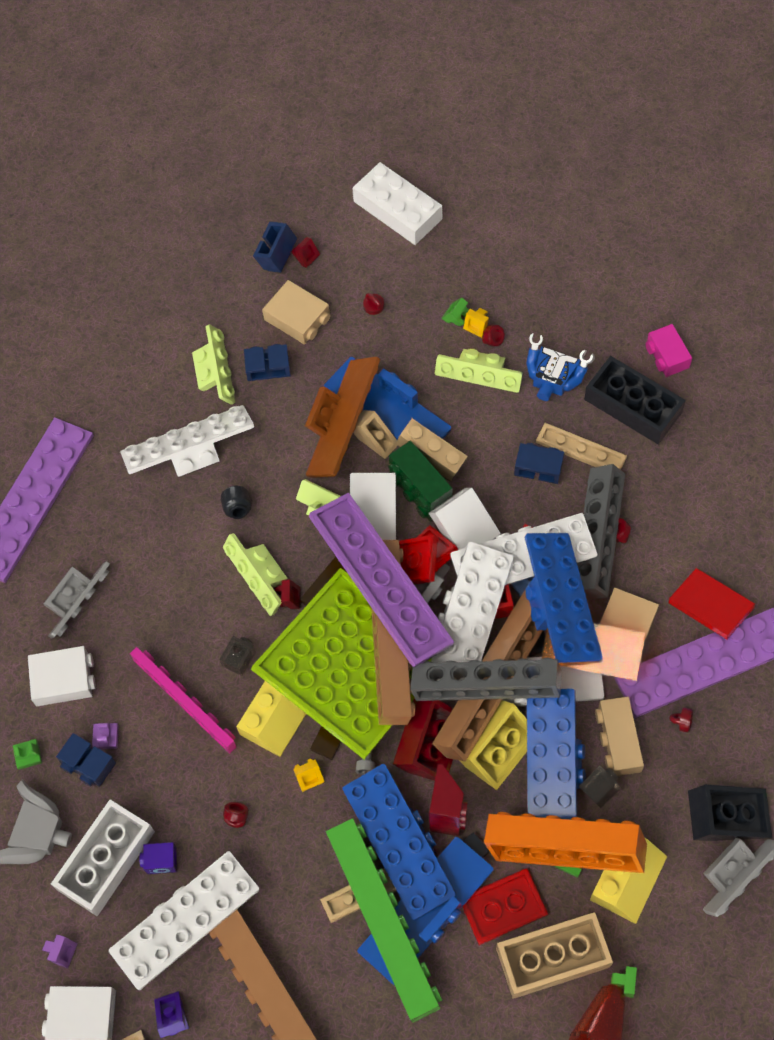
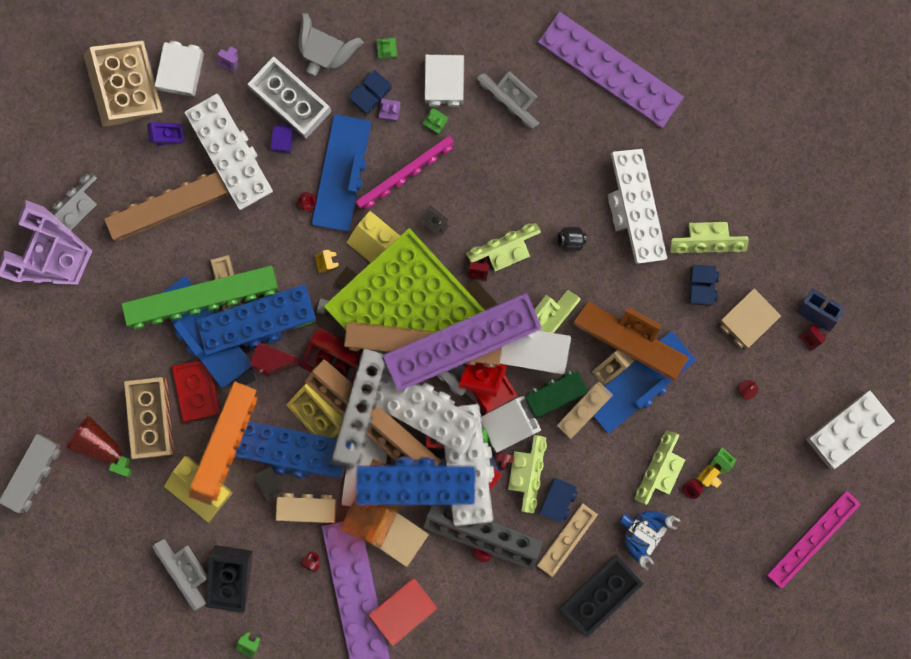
camera: 100 degrees right, 20 degrees up
dark pink brick [646,324,692,377] -> none
none -> blue bracket [312,114,371,232]
none -> bright green tile [422,108,449,135]
none -> dark red tile [494,452,514,471]
none -> yellowish green bracket [508,435,547,513]
none -> dark pink plate [766,491,861,589]

